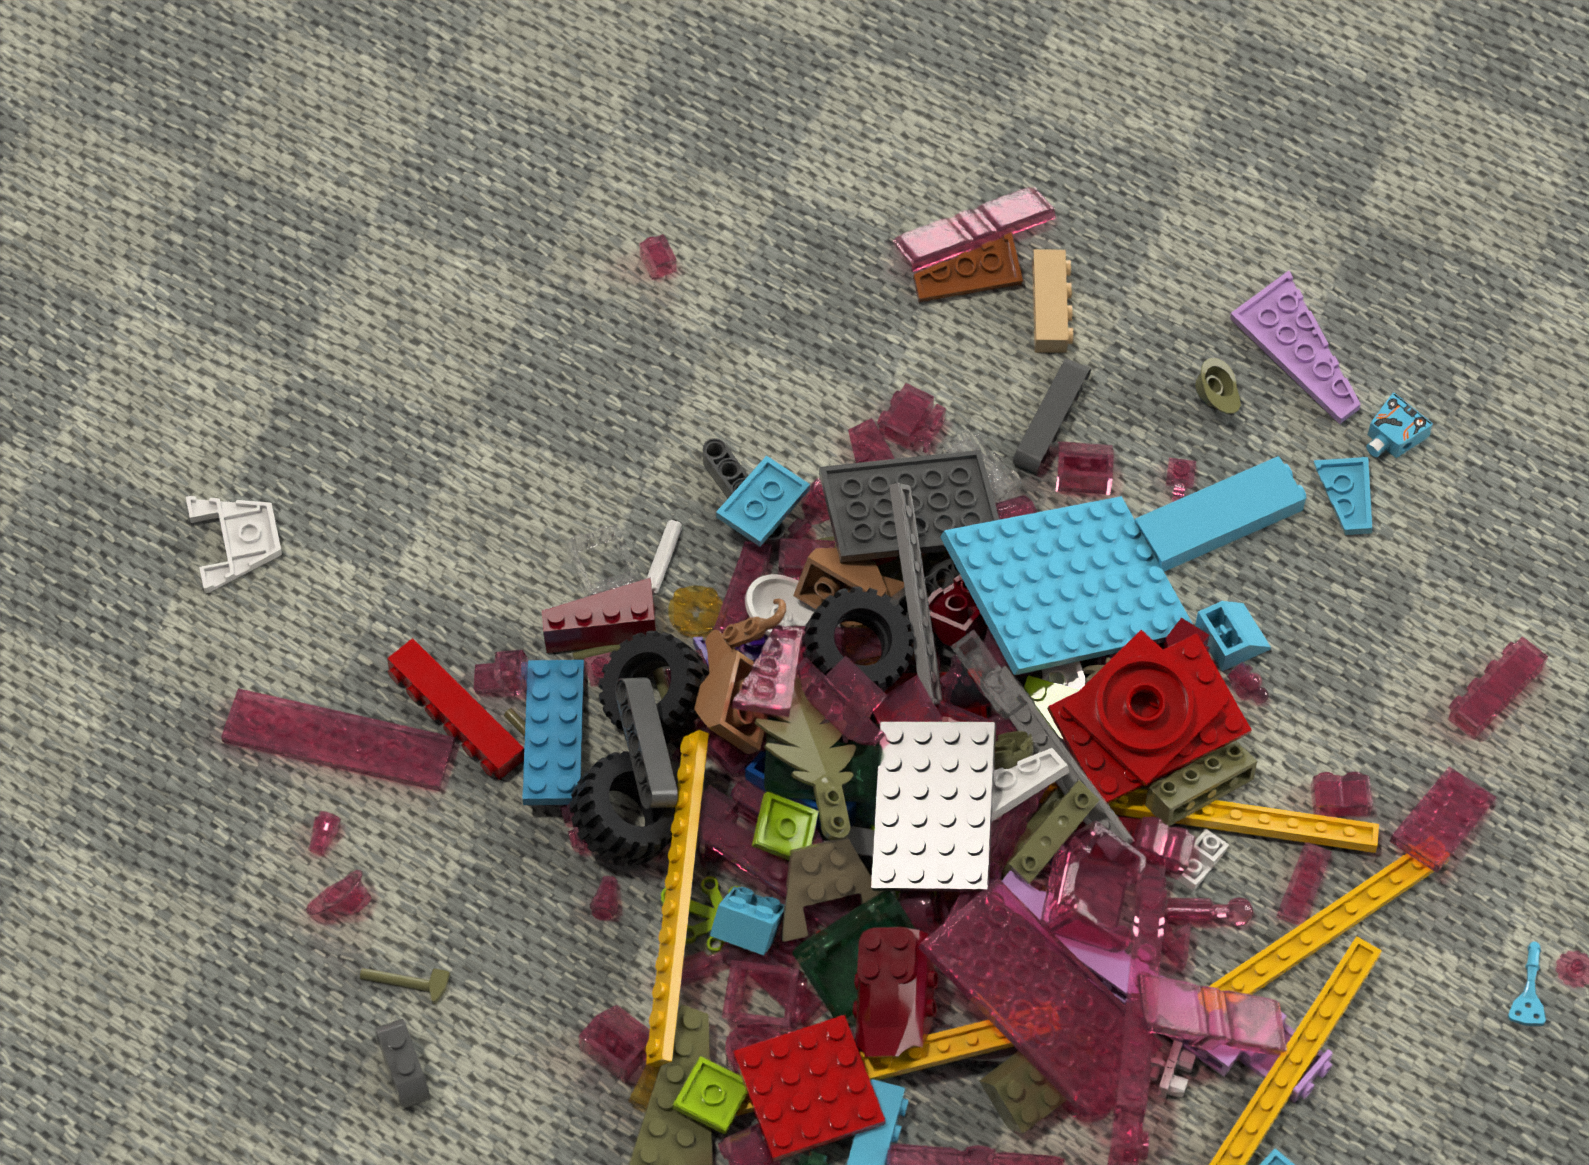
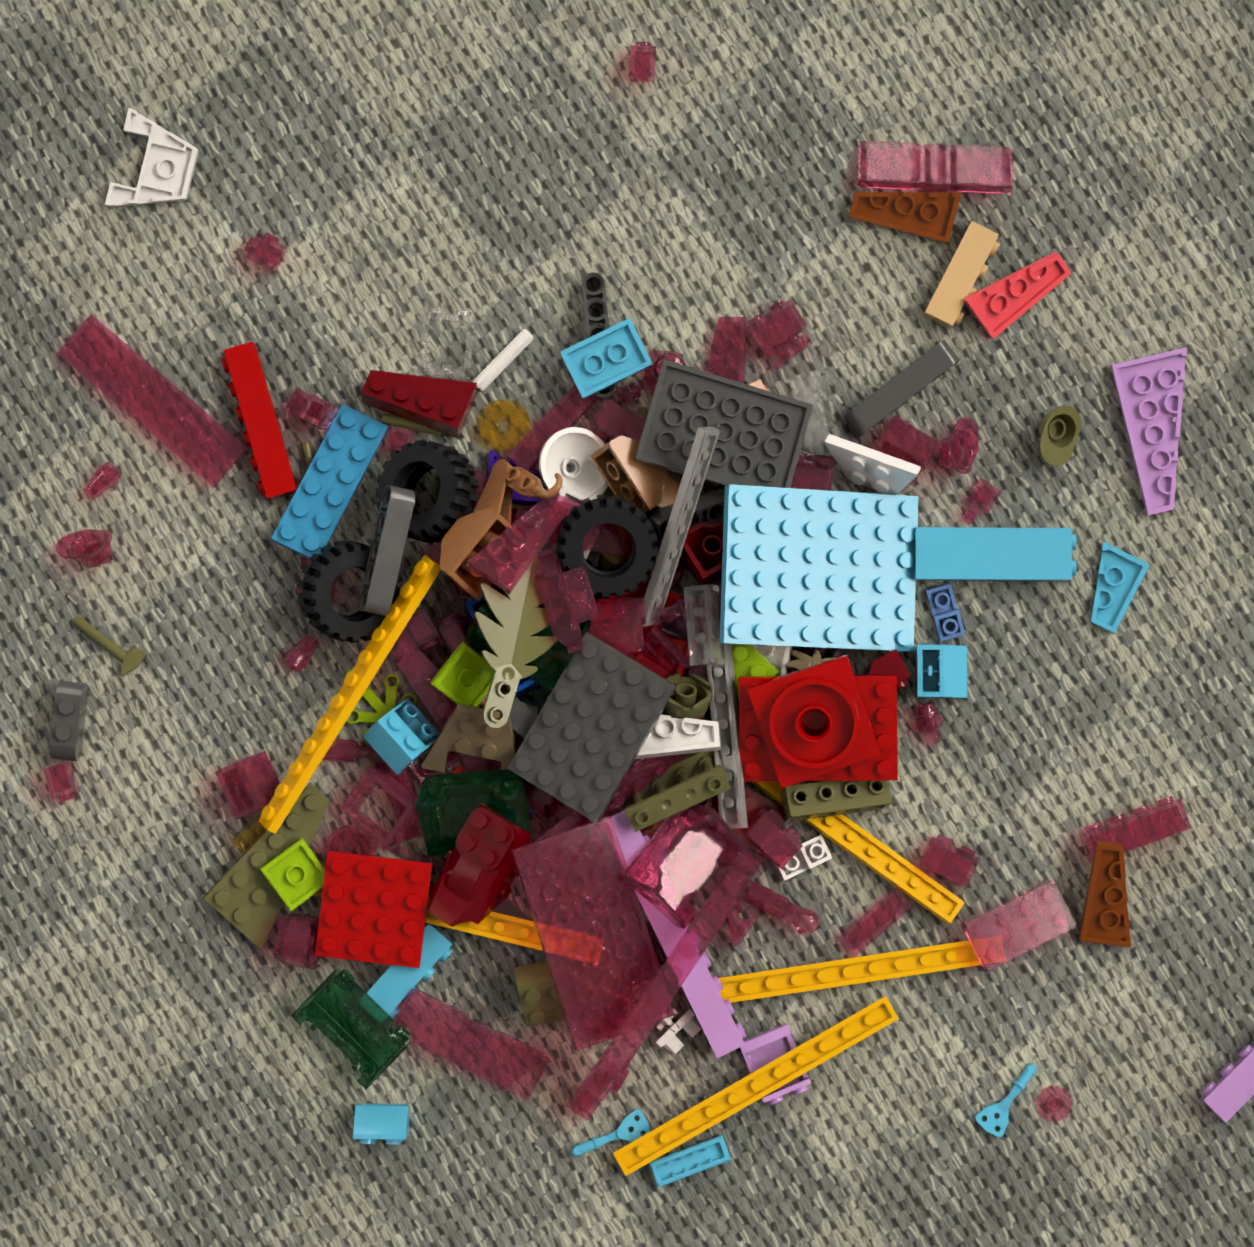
camera: 30 degrees right, 25 degrees up
clear pink piece [1137,974,1287,1055] -> none
medium azure torso [1366,393,1433,458] -> none
none -> clear pink brick [43,762,80,803]
none -> clear pink brick [245,233,287,273]
none -> white wing [825,434,921,495]
none -> medium blue slope [925,582,965,642]
none -> clear pink piece [938,417,979,474]
none -> coral wing [963,252,1071,339]
none -> dark orange wing [1078,840,1131,947]

